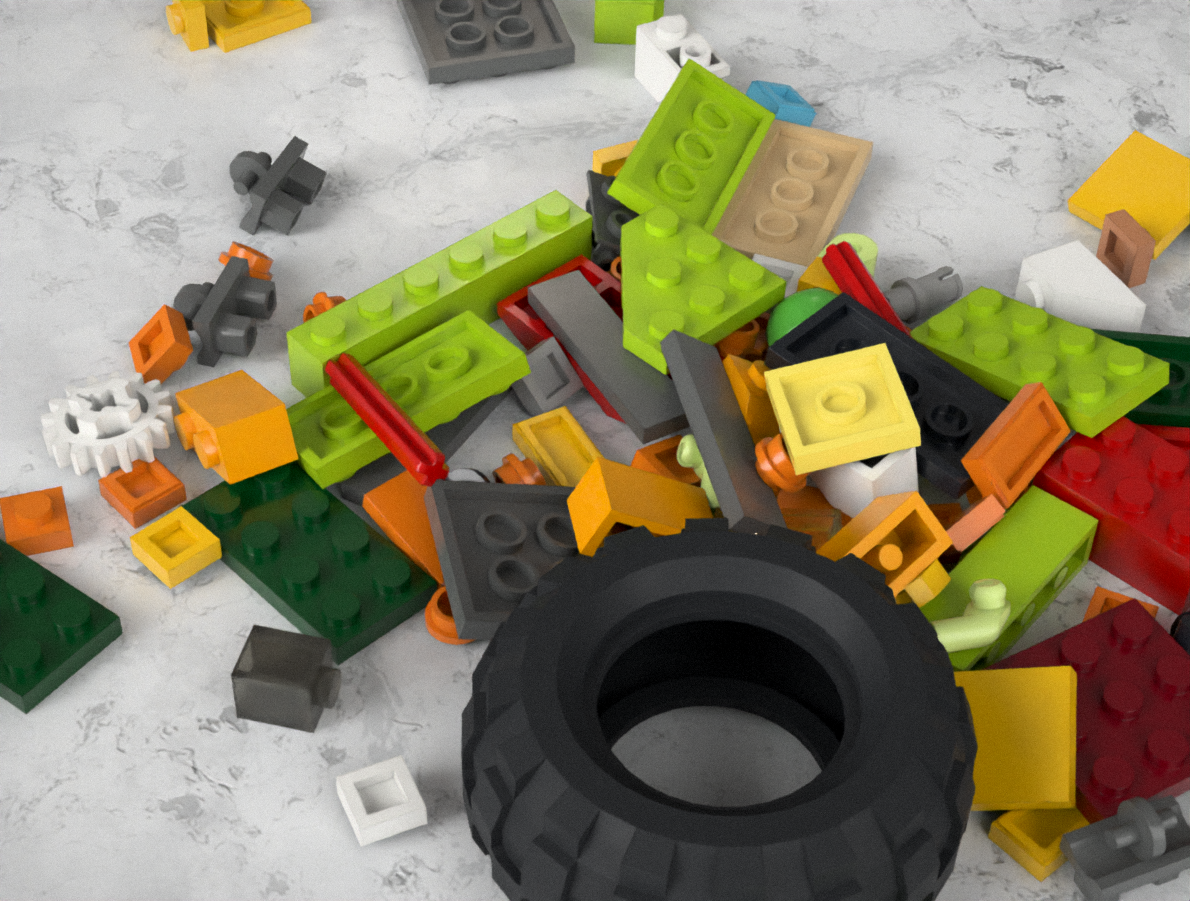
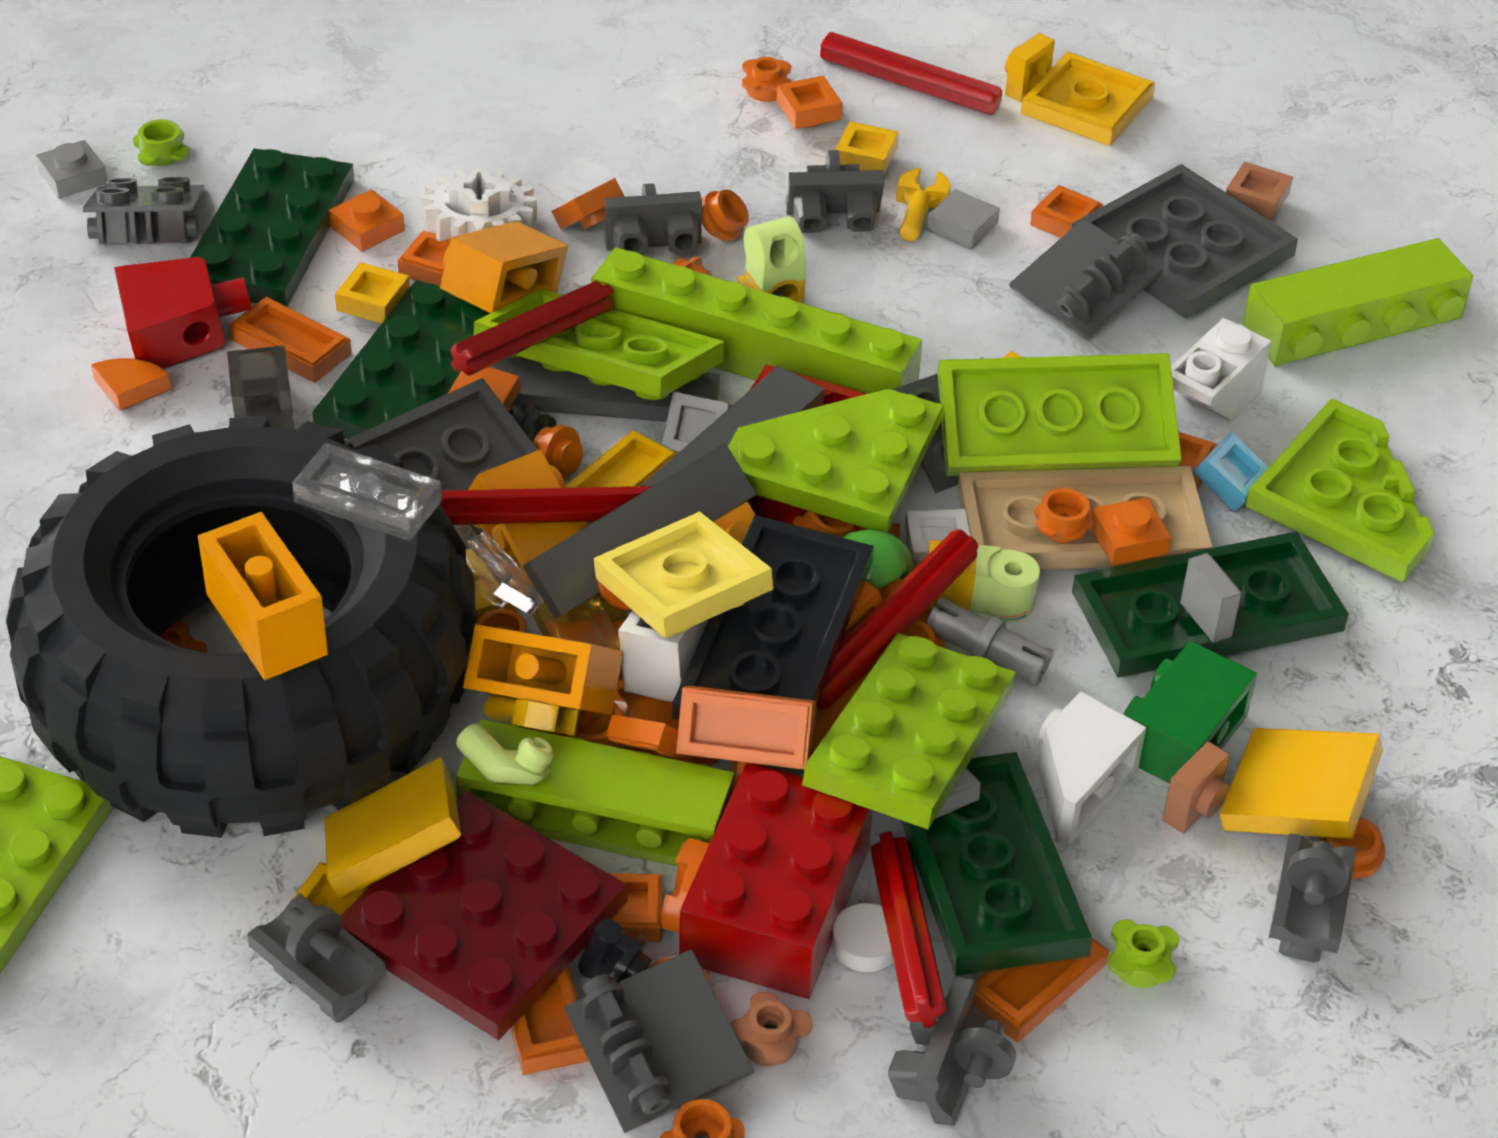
camera: 65 degrees right, 0 degrees up
none -> orange tile [91,358,171,410]
none -> red torso [114,257,252,369]
none -> light orange brick [198,512,328,681]
none -> orange tile [229,297,352,383]
none -> clear plate [292,443,442,541]
none -> red axle [432,486,653,525]
none -> orange tile [660,838,710,933]
none -> yellowish green leg [737,216,806,304]
none -> orange plate [742,57,791,102]
none -> orange plate [776,75,843,129]
none -> red axle [820,32,1003,115]
none -> yellow plate [835,121,899,174]
none -> yellow bar [896,168,951,242]
none -> light grey tile [927,189,1000,249]
none -> dark grey hinge [1009,218,1163,340]
none -> orange tile [1030,185,1103,238]
none -> orange plate [1035,488,1094,543]
none -> dark green plate [1072,531,1349,678]
none -> orange plate [1091,497,1171,566]
none -> green brick [1123,641,1257,783]
none -> light grey tile [1180,553,1242,643]
none -> lime plate [1245,398,1435,582]

